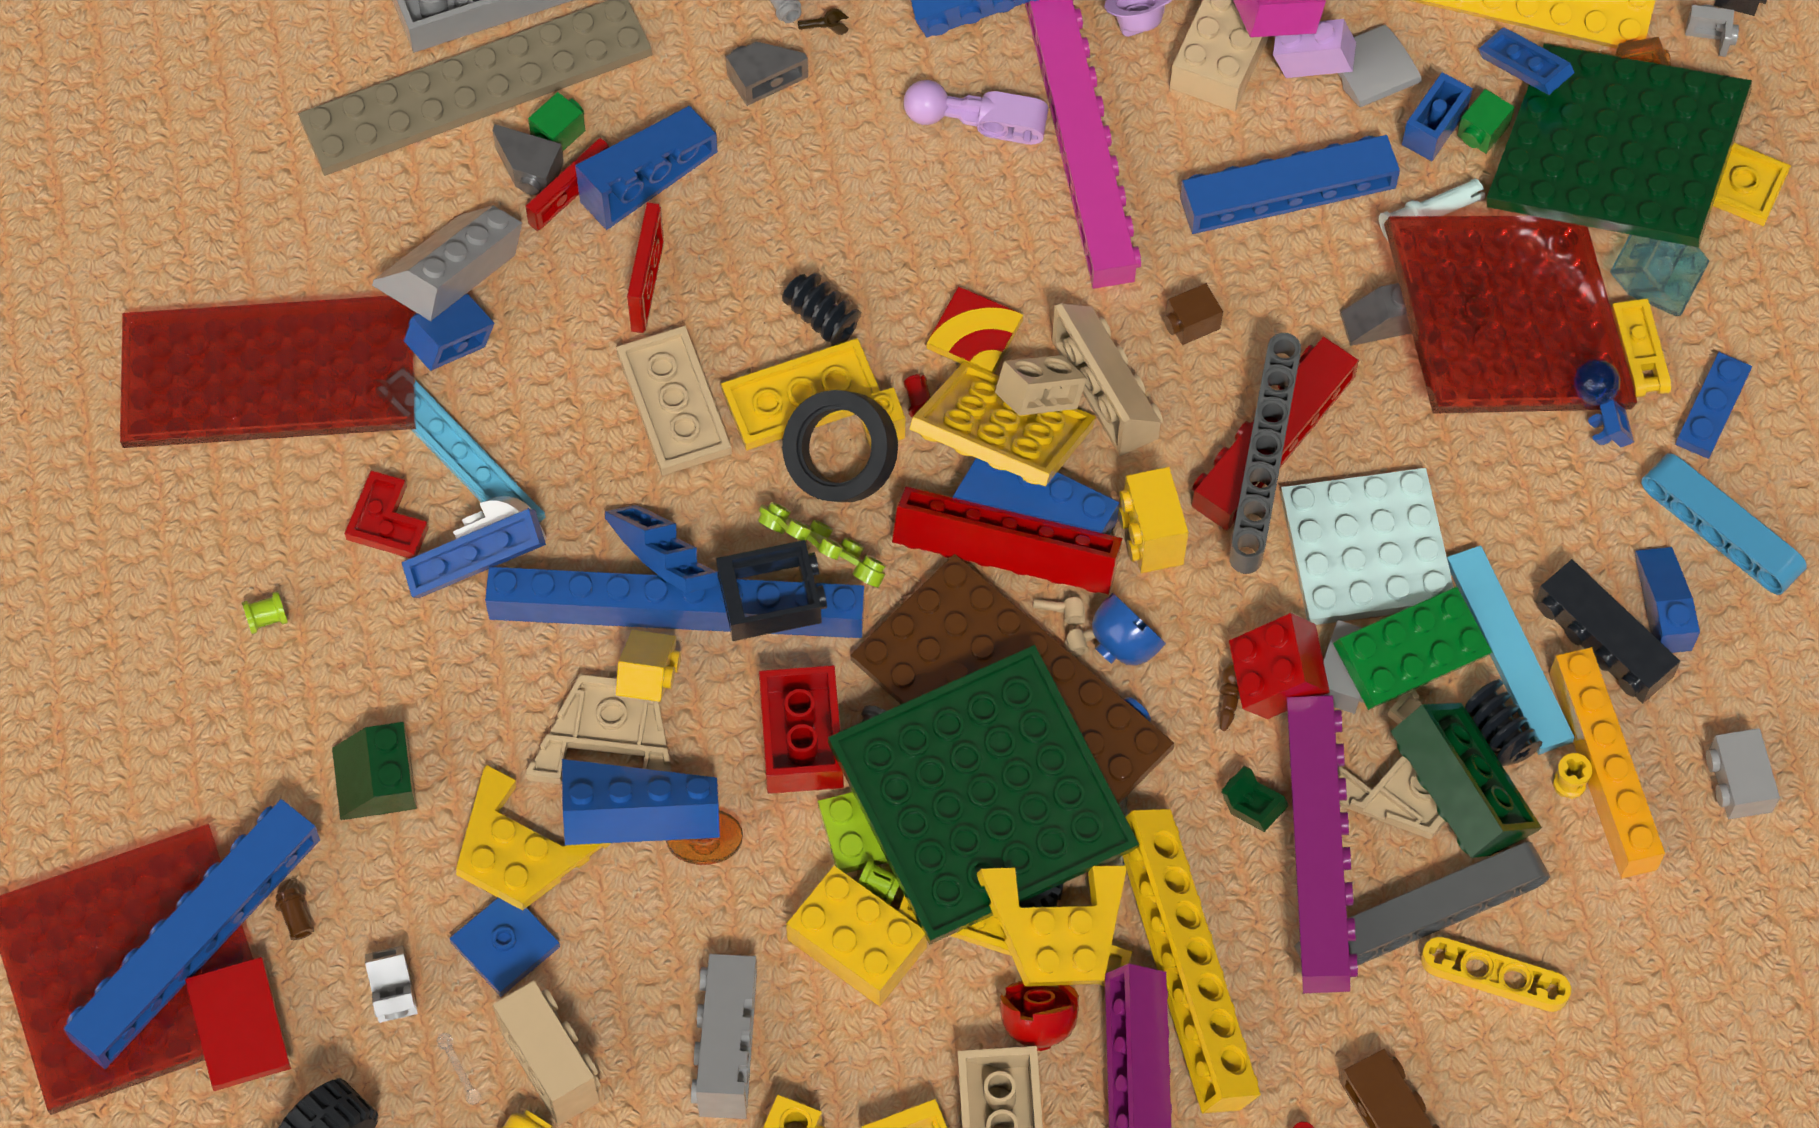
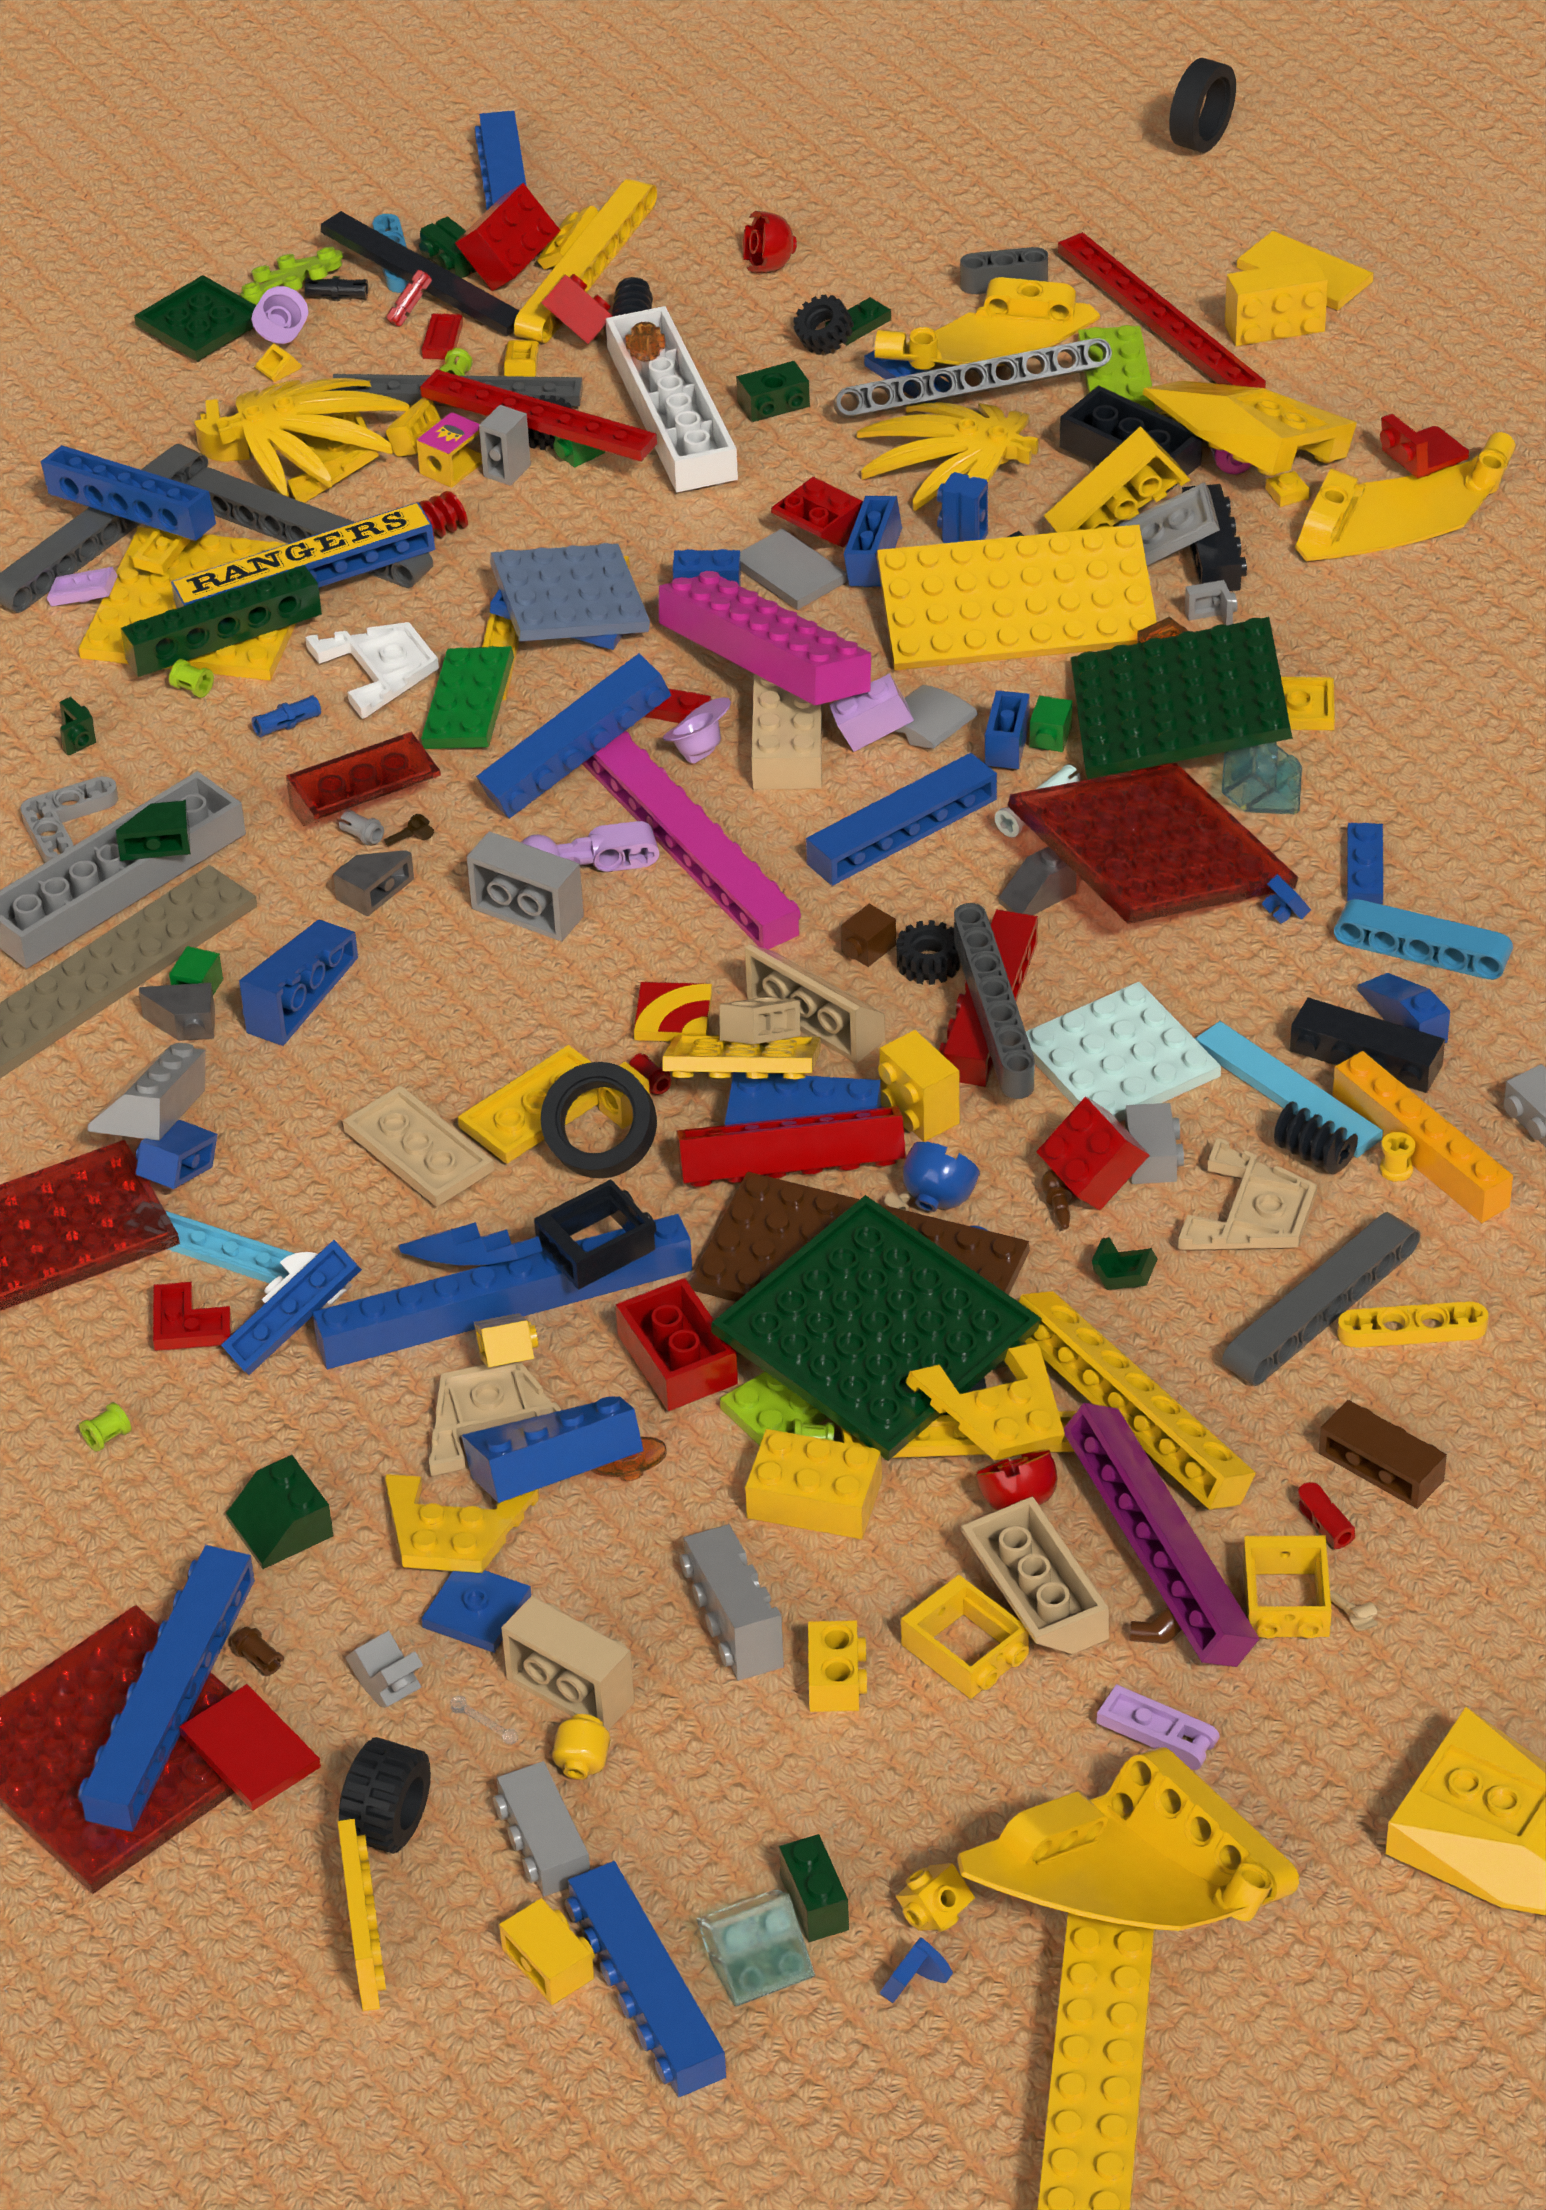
camera: 20 degrees left, 20 degrees down
red tile [525,138,609,232] -> none
red tile [627,202,664,333] -> none
lime plant [758,502,886,588] -> none
black piece [782,272,861,347] -> none
tan hand [1033,597,1085,625] -> none
magenta brick [1287,695,1358,994] -> none
green plate [1333,587,1492,710] -> none
dark green slope [1390,703,1542,858] -> none
blue plate [1478,27,1574,95] -> none
clear blue piece [1573,359,1621,406] -> none
yellow plate [1611,298,1671,398] -> none
none -> light grey brick [467,831,584,942]
none -> black tyre [896,920,961,985]

